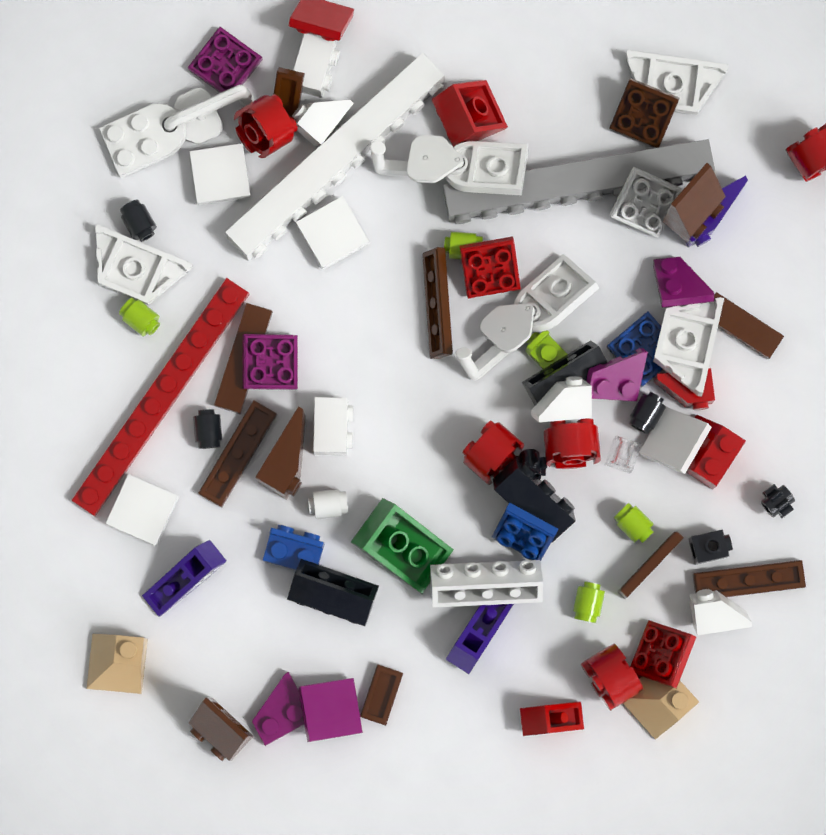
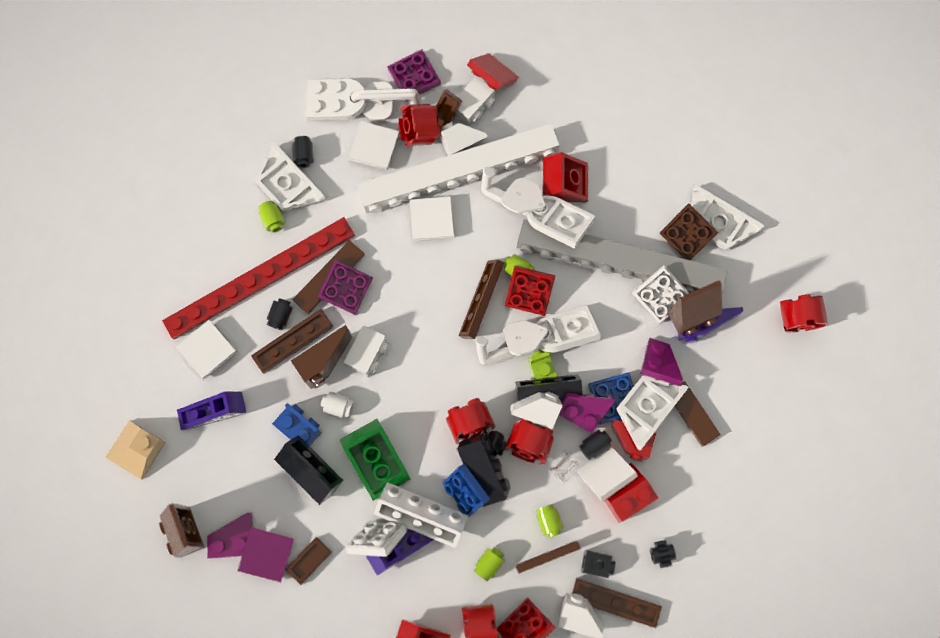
camera: 25 degrees right, 5 degrees down
none -> white tile [346,521,407,556]

